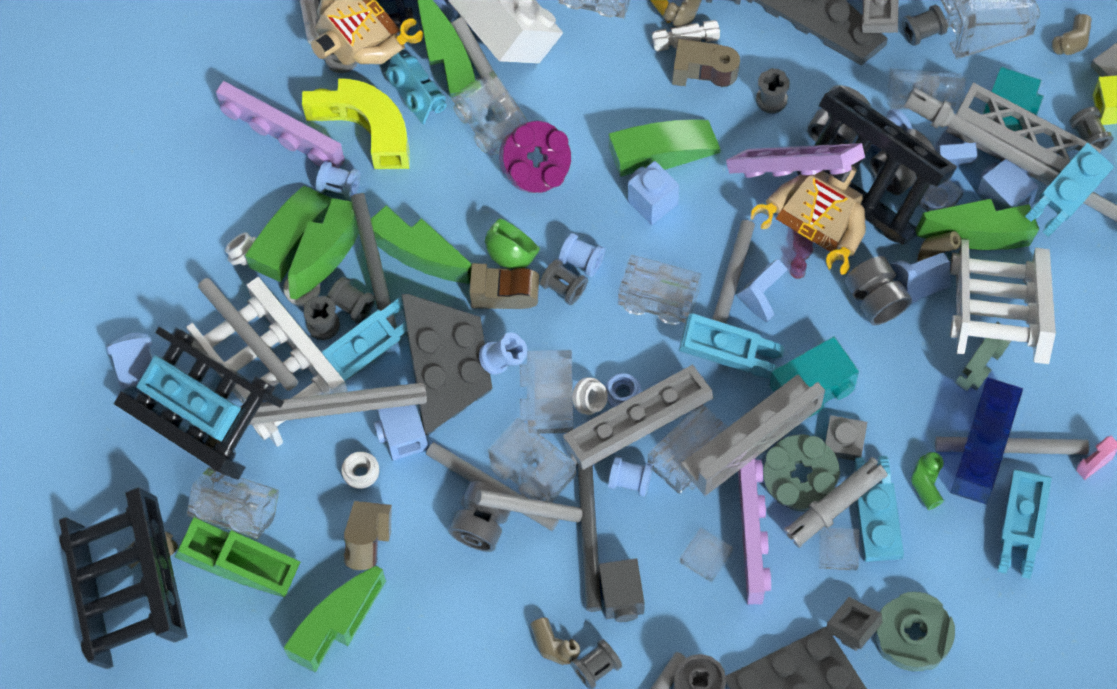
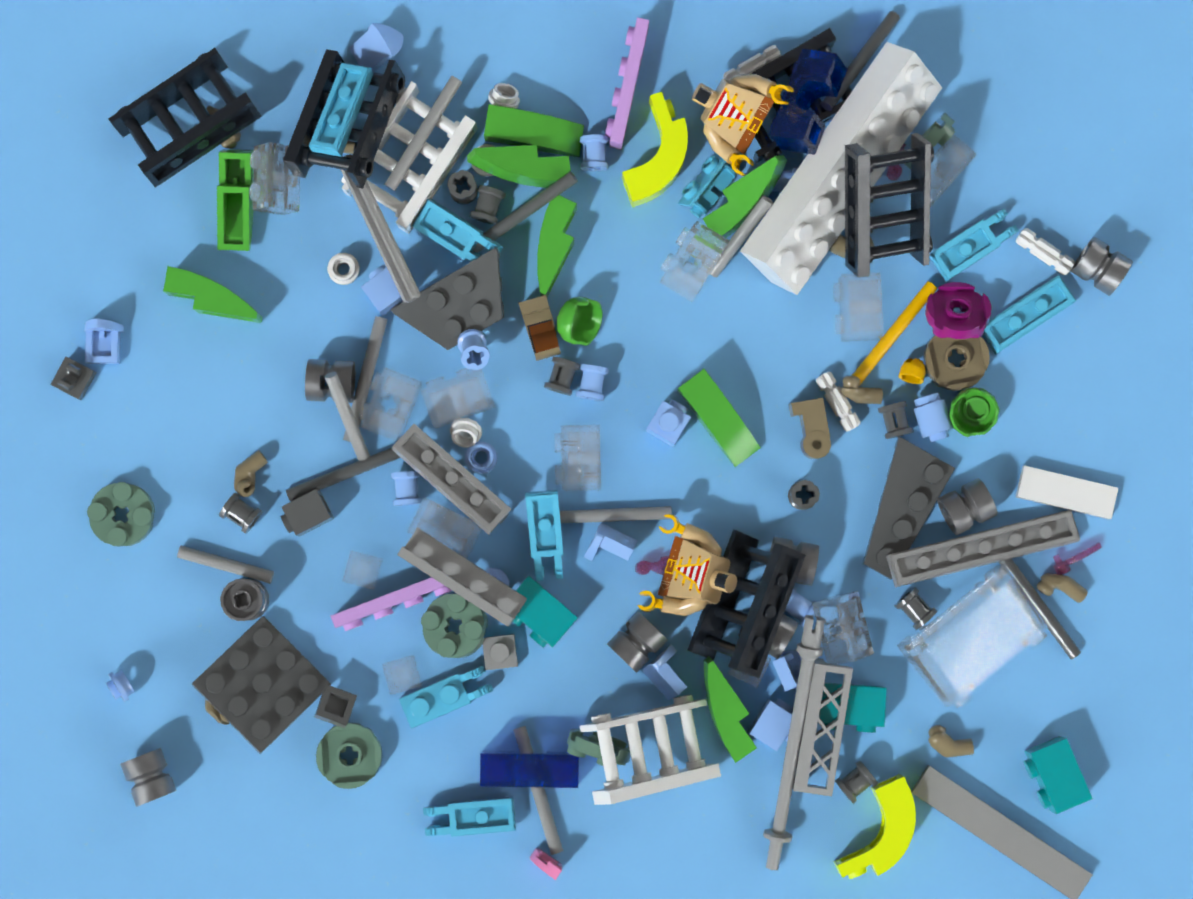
camera: 65 degrees right, 20 degrees up
dark tan leg [344,501,392,570] -> none
magenta plate [499,121,571,193] -> none
lavender plate [726,143,865,178] -> none
light grey pin [784,457,888,548] -> none
bright green arm [911,452,944,510] -> none
dark tan arm [917,231,961,262] -> none
medium azure hinge [1025,142,1115,237] -> none

